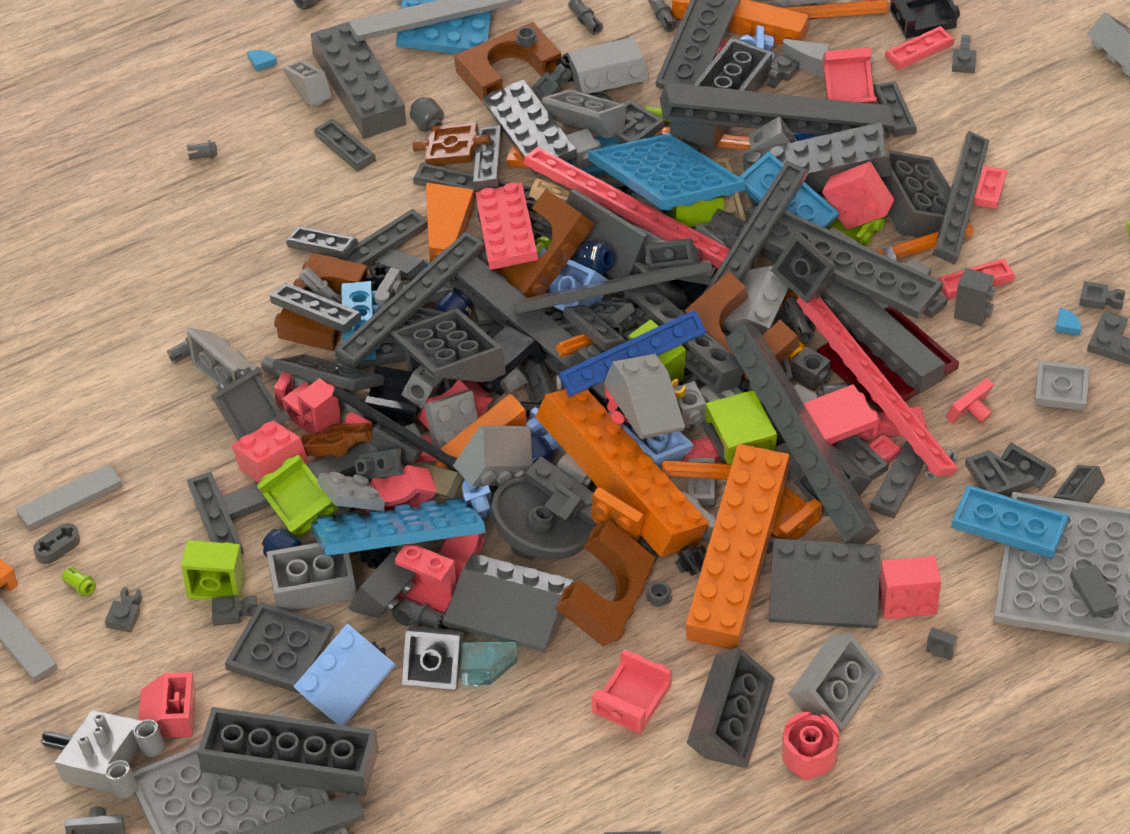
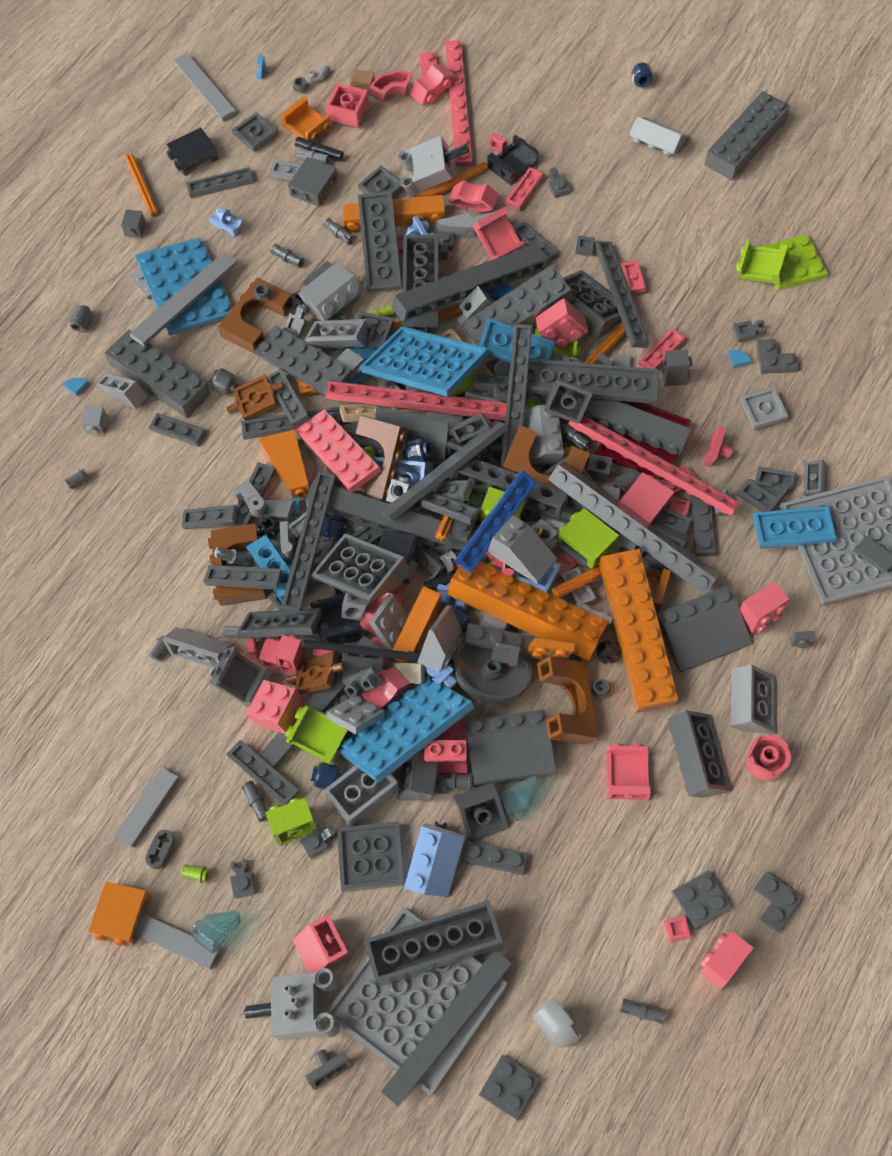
camera: 25 degrees left, 15 degrees up
none -> light grey brick [81,405,108,435]
none -> clear light blue slope [192,910,241,954]
none -> light grey leg [232,480,266,517]
none -> dark grey pin [241,781,268,822]
none -> light grey brick [386,476,415,503]
none -> coral brick [448,180,499,213]
none -> dark grey plate [461,840,527,875]
none -> dark grey plate [575,235,595,255]

